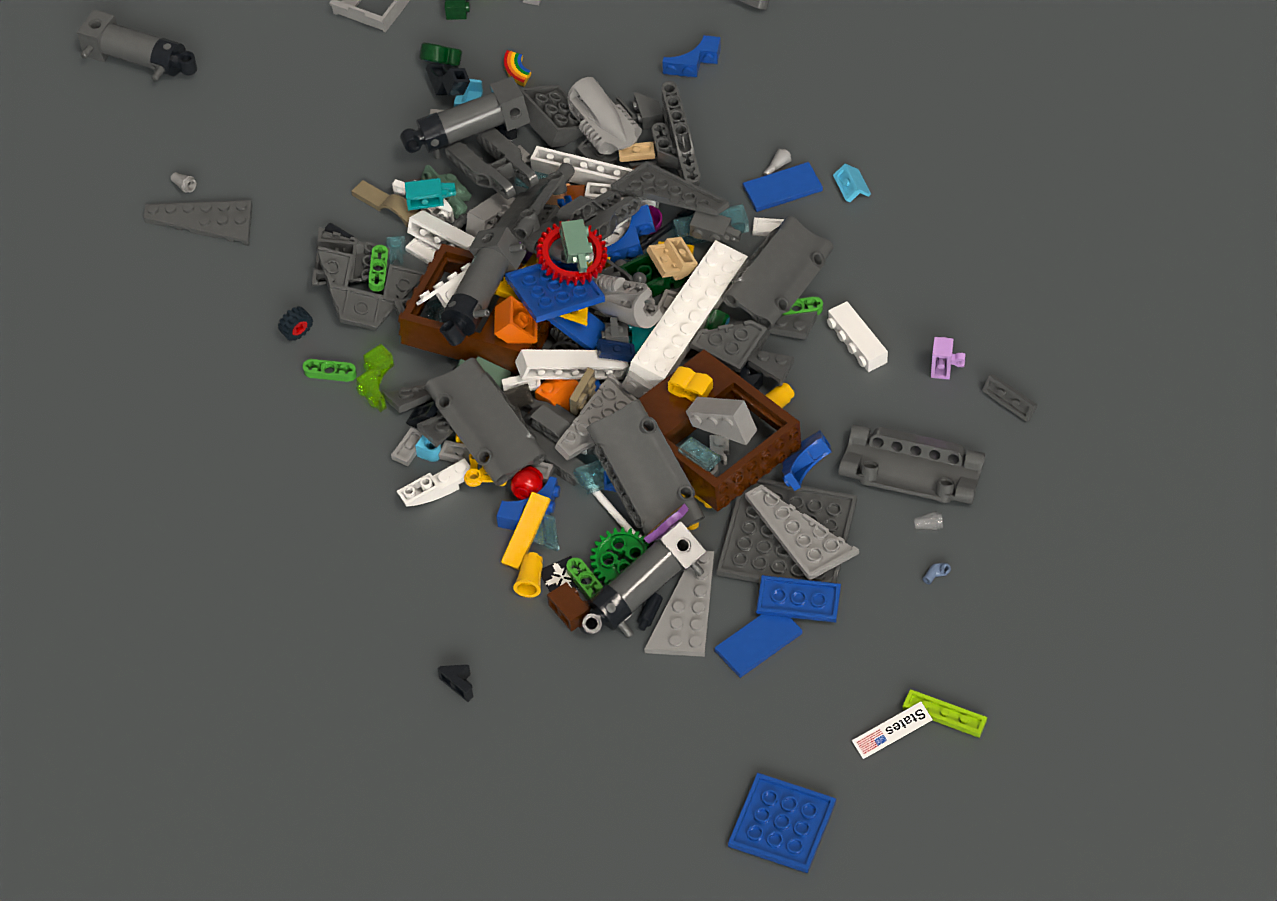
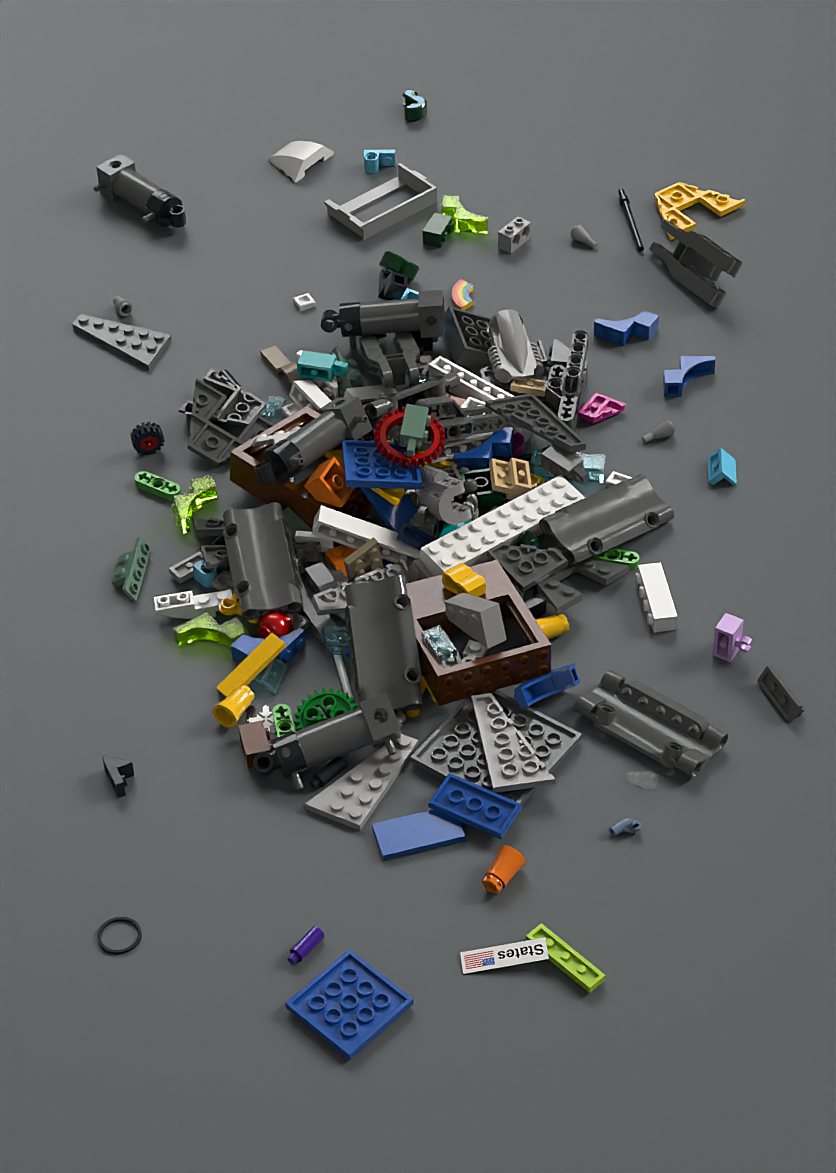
camera: 20 degrees right, 10 degrees down
bright green beam [368,245,388,292] -> none
medium lavender tile [644,503,689,544] -> none
blue tile [743,162,823,212] -> none
none -> black piece [97,917,142,954]
none -> sand green bracket [111,537,151,602]
none -> clear neon green arch [174,612,249,650]
none -> dark purple cylinder [287,926,325,964]
none -> white tile [293,293,316,312]
none -> orange plant [481,845,526,894]
none -> dark pink wing [578,393,626,423]
none -> blue arch [663,356,716,397]

